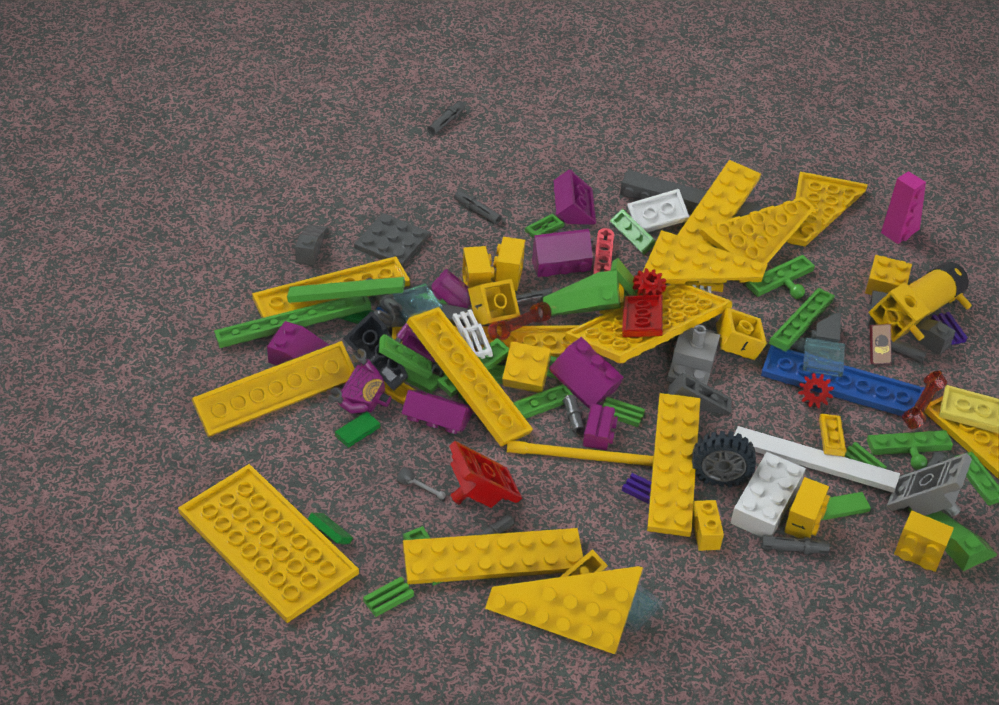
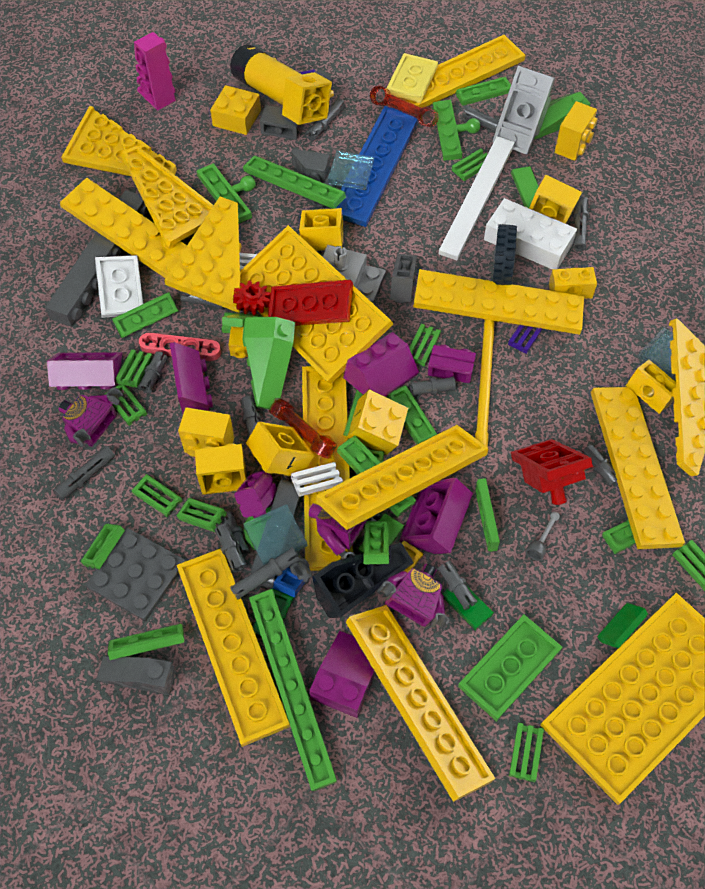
camera: 85 degrees left, 15 degrees up
bright green tile [287,277,405,303] -> none
white tile [462,324,493,359] -> none
red gear [798,373,834,408] -> none
yellow tile [819,414,846,457] -> none
tile [870,324,892,364] -> none
none -> magenta torso [59,387,124,447]
none -> bright green tile [81,524,125,569]
none -> bright green tile [108,624,185,660]
none -> bright green tile [116,350,152,387]
none -> bright green tile [132,474,183,517]
none -> bright green tile [176,498,227,532]
none -> dark grey pin [215,523,247,573]
none -> dark grey pin [438,561,478,610]
none -> bright green plate [458,614,563,722]
none -> bright green tile [475,478,500,552]
none -> bright green tile [509,723,544,782]

